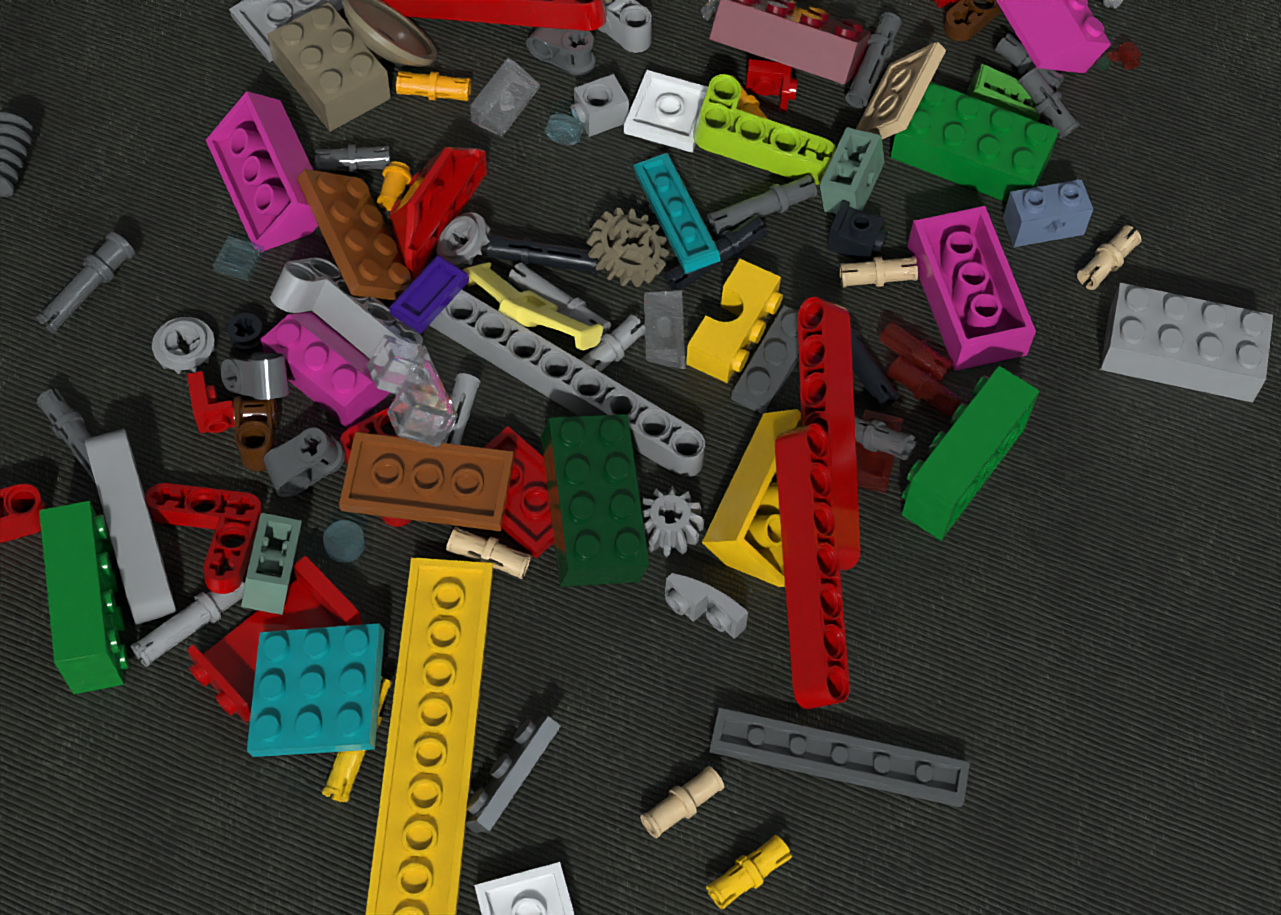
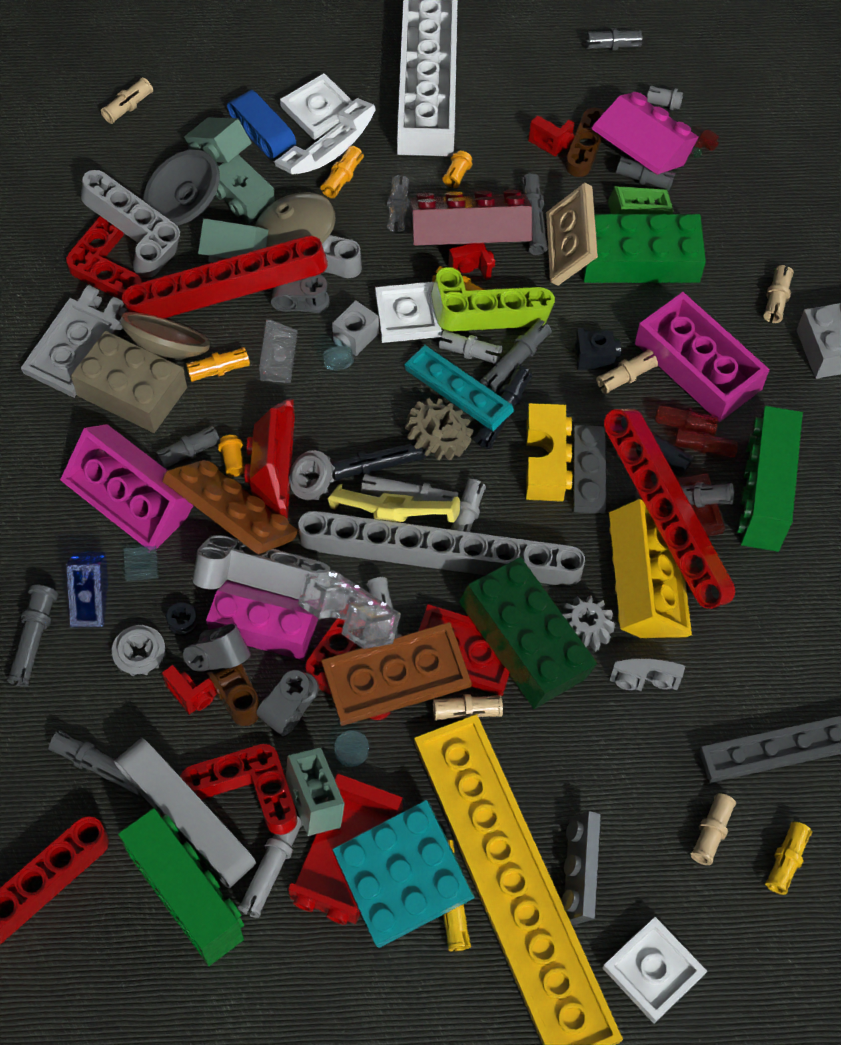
camera: 25 degrees left, 0 degrees up
dark purple tile [389,255,469,334] -> none
clear slope [644,290,686,369] -> none
red beam [775,423,850,710] -> none
sand green brick [820,127,885,214] -> none
sand blue brick [1003,179,1093,247] -> none
dark grey pin [1018,67,1080,139] -> none
none -> clear blue slope [66,552,108,627]
none -> light grey pin [439,330,502,364]

